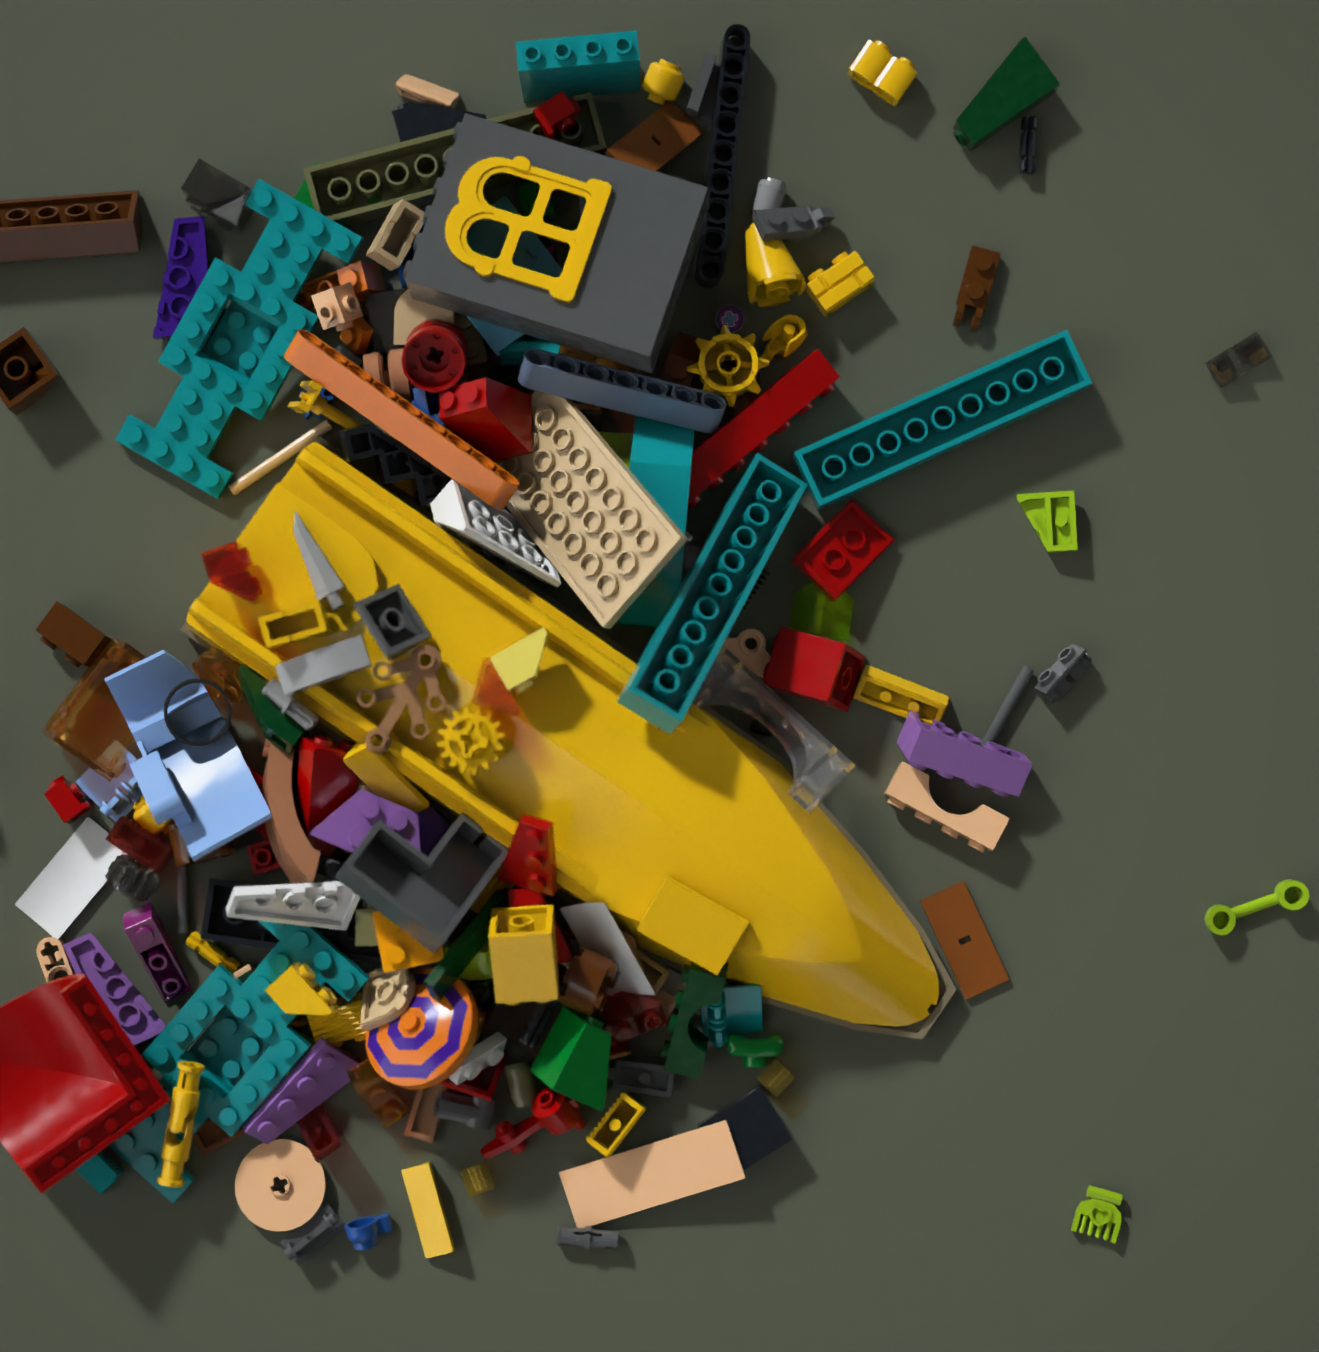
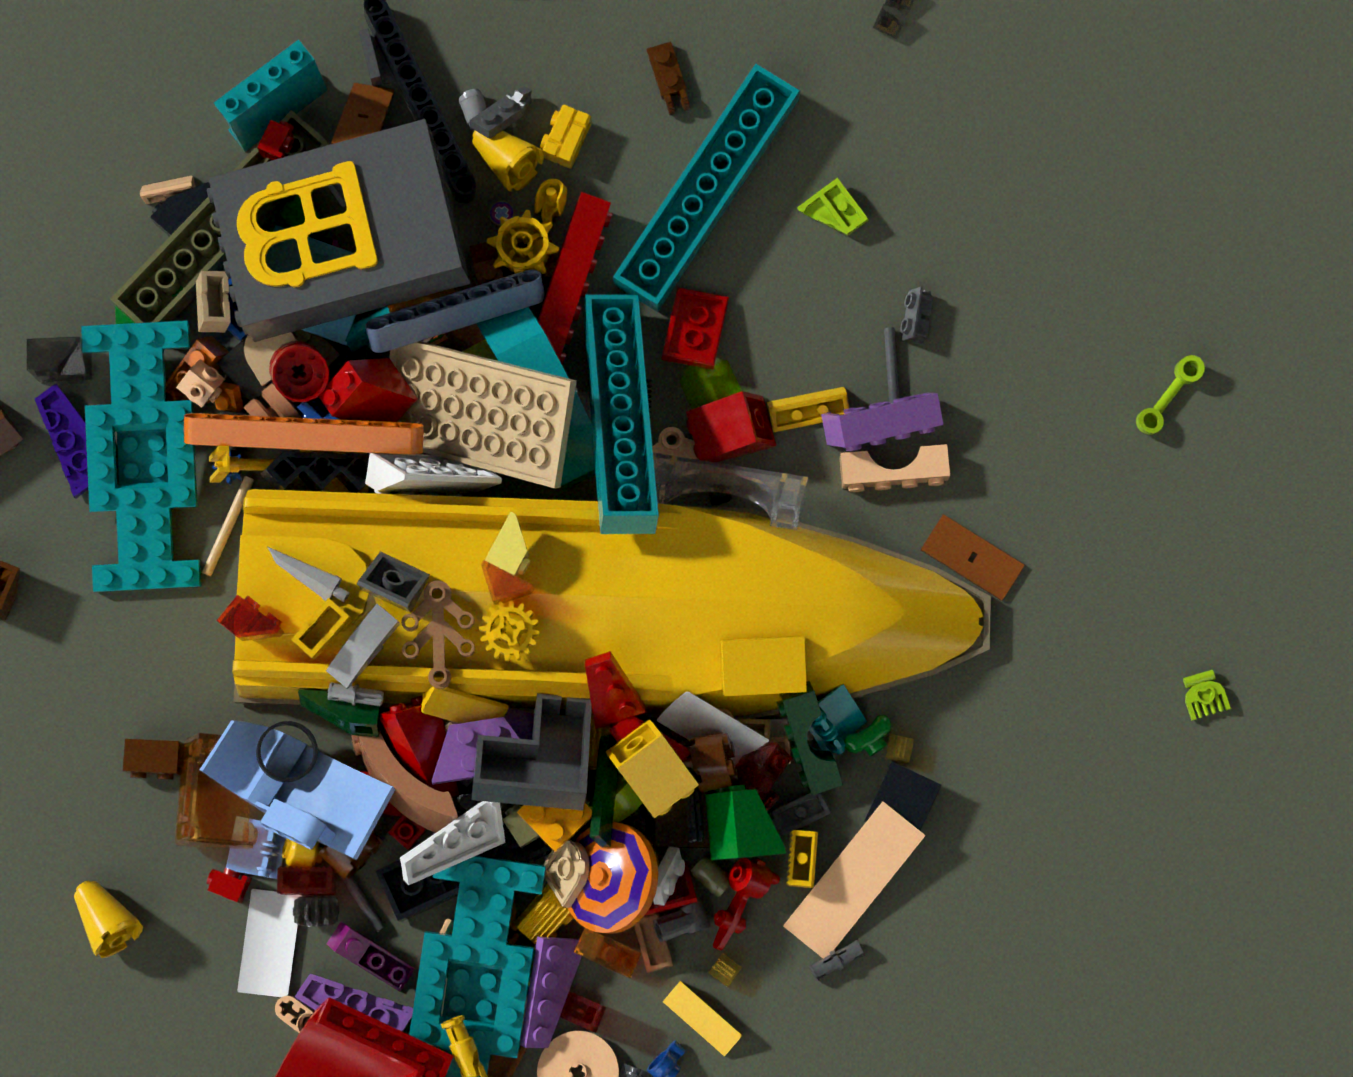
camera: 30 degrees left, 5 degrees down
yellow axle [186,931,241,974] -> none
clear orange plate [192,647,245,704] -> none
yellow slope [265,961,339,1016] -> none
yellow head [642,58,685,105] -> none

